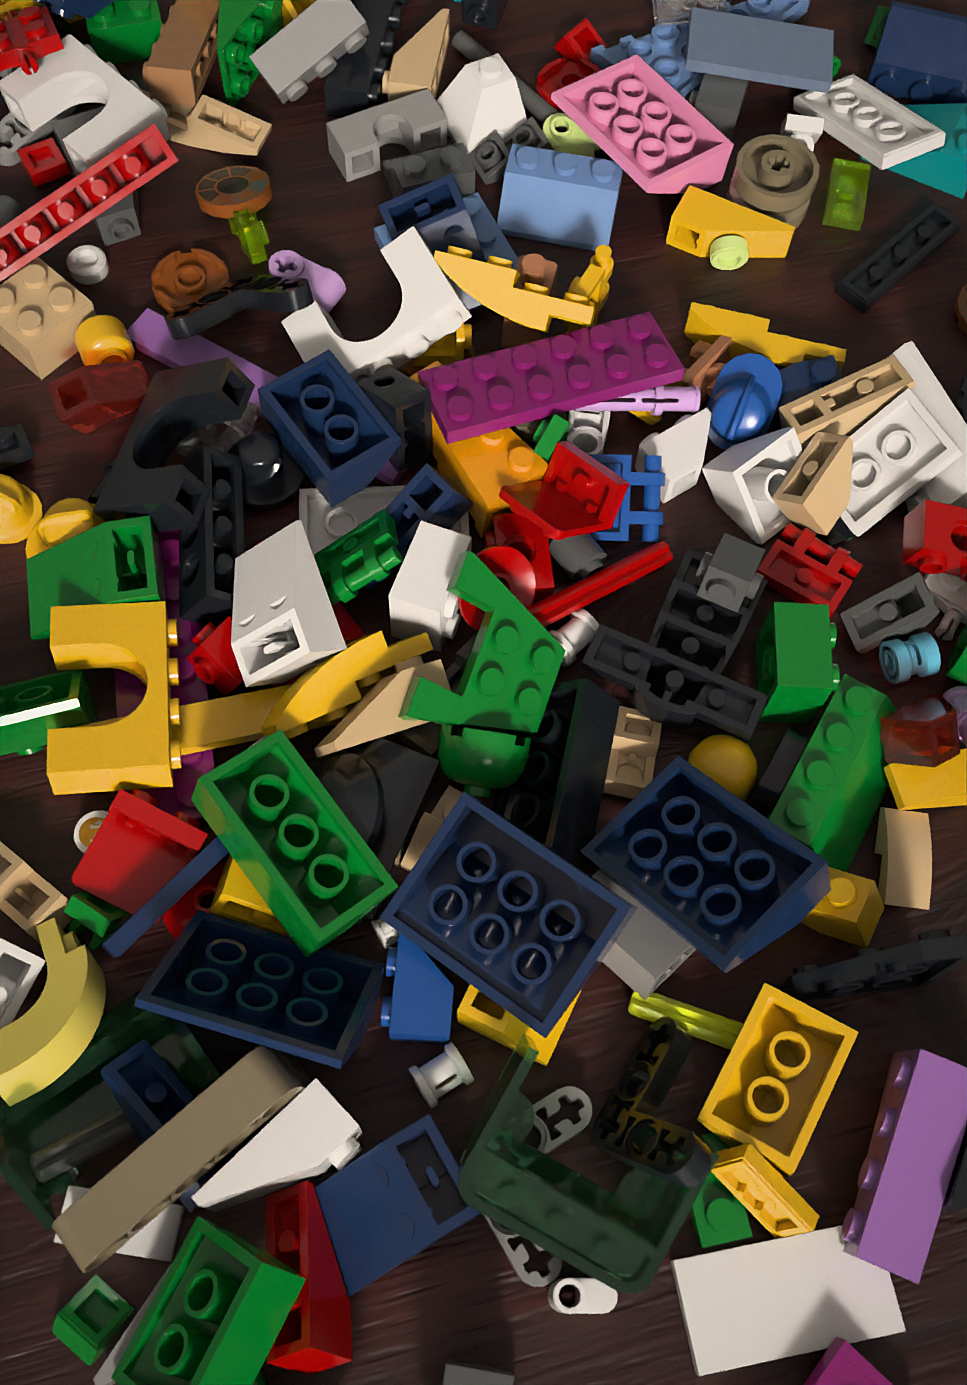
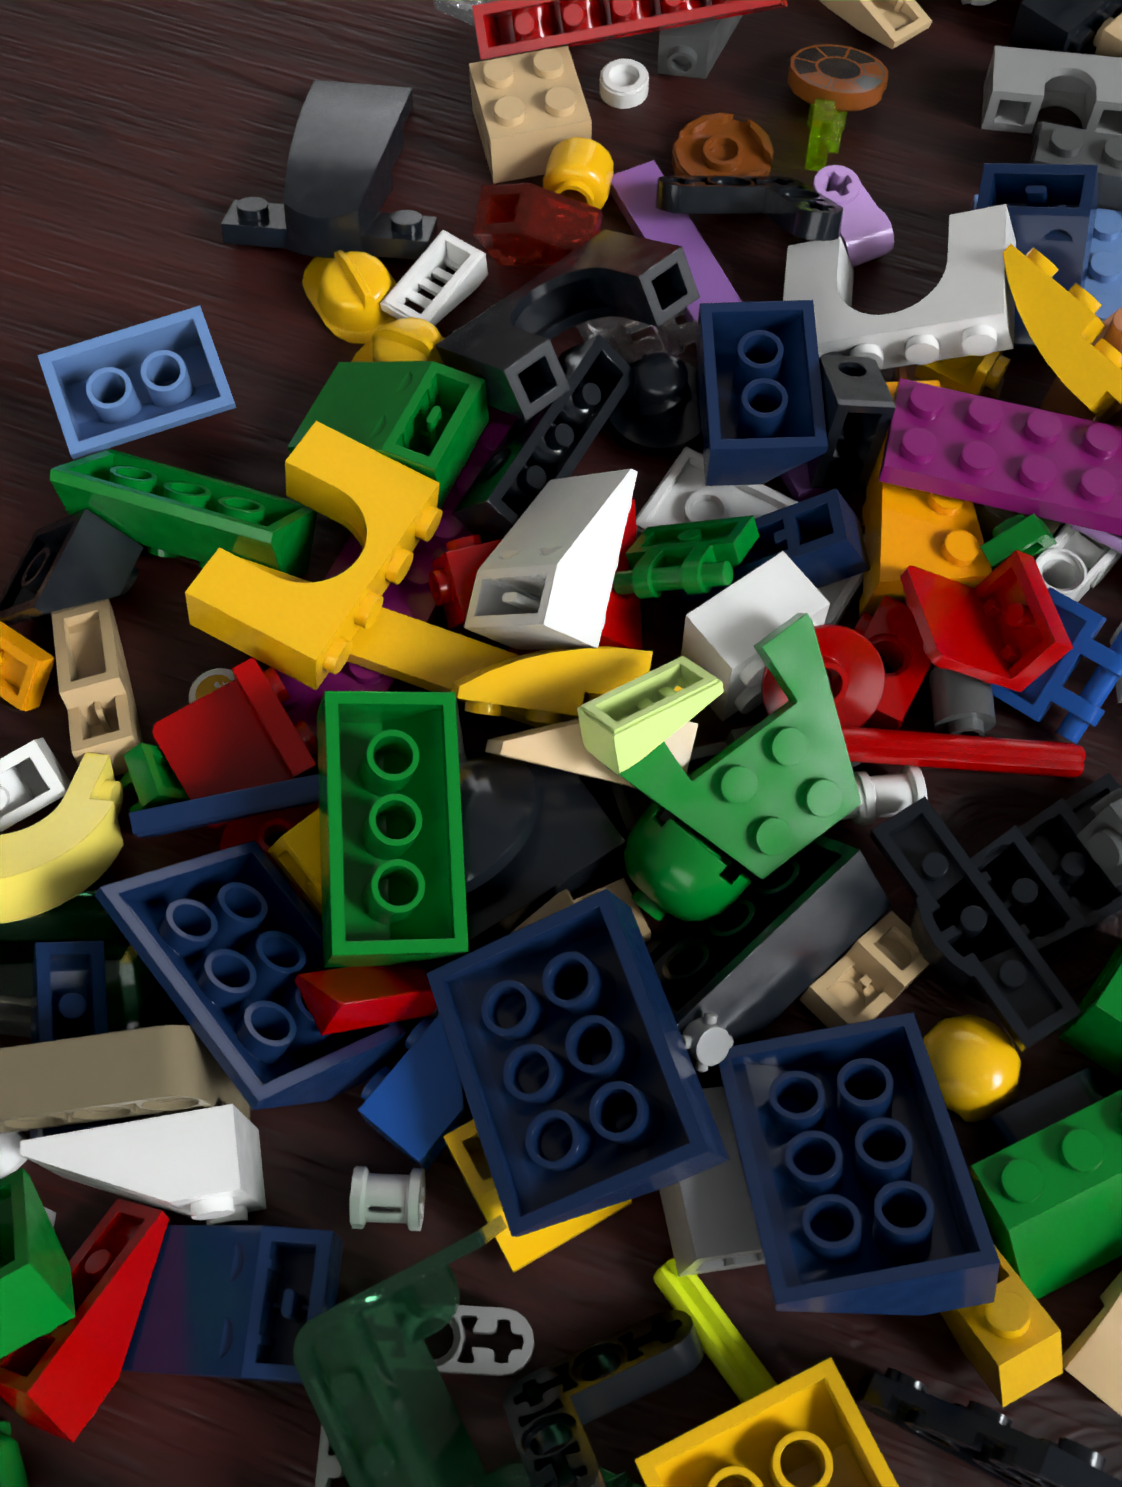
camera: 40 degrees right, 0 degrees up
none -> red slope [294,962,437,1036]
none -> white slope [380,230,488,326]
none -> yellowish green slope [577,656,724,774]
none -> light grey piece [681,1012,733,1072]

